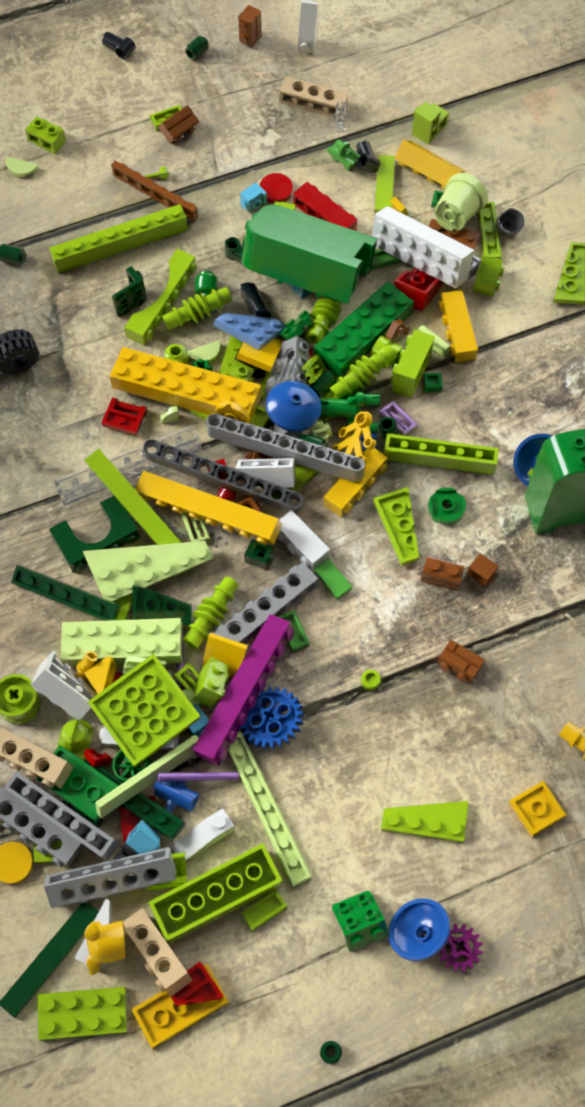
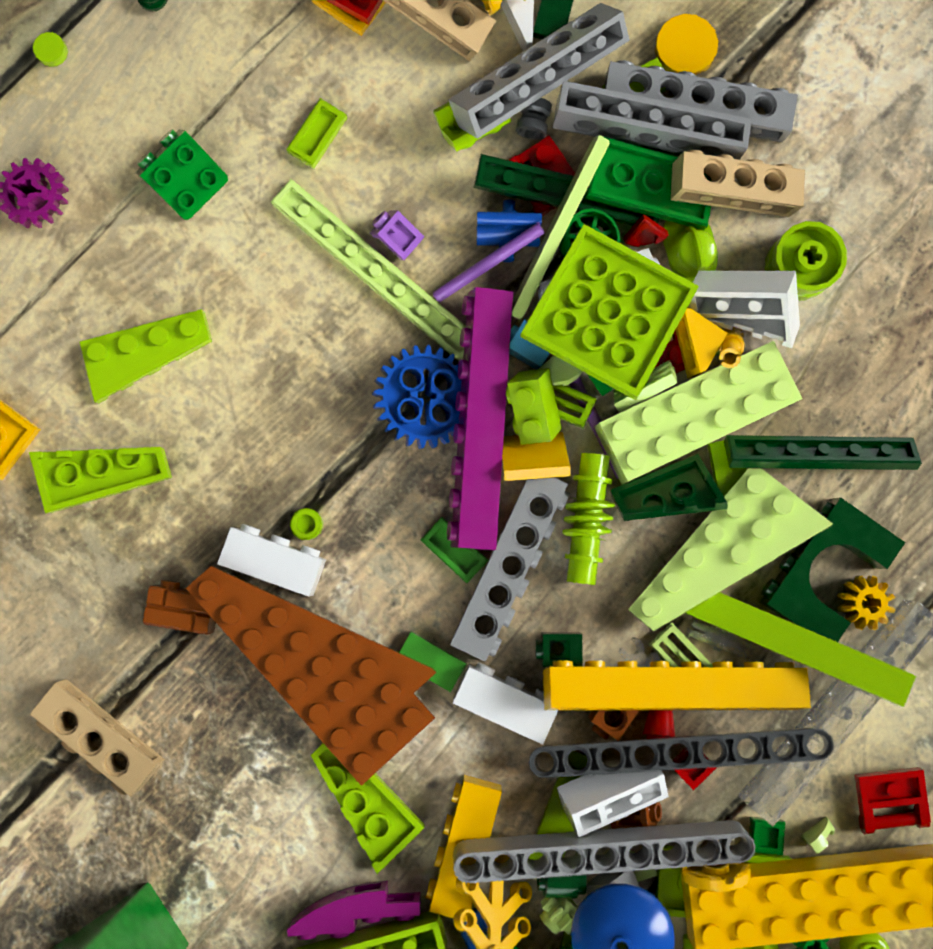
camera: 160 degrees right, 20 degrees up
medium azure brick [126,820,161,854] -> none
lime brick [148,843,283,945] -> none
white slope [171,808,235,861] -> none
blue dish [389,898,451,962] -> none
dark orange brick [421,556,465,591] -> none
green plate [428,487,466,524] -> none
dark orange brick [467,553,499,587] -> none
none -> lime wing [29,447,172,514]
none -> tan brick [30,679,165,797]
none -> lime tile [33,32,68,67]
none -> dark orange wing [186,566,436,786]
none -> white brick [217,524,326,597]
none -> magenta slope [287,880,421,940]
none -> medium lavender bracket [370,210,424,260]
none -> green tile [749,817,786,855]
none -> yellow gear [837,576,896,630]

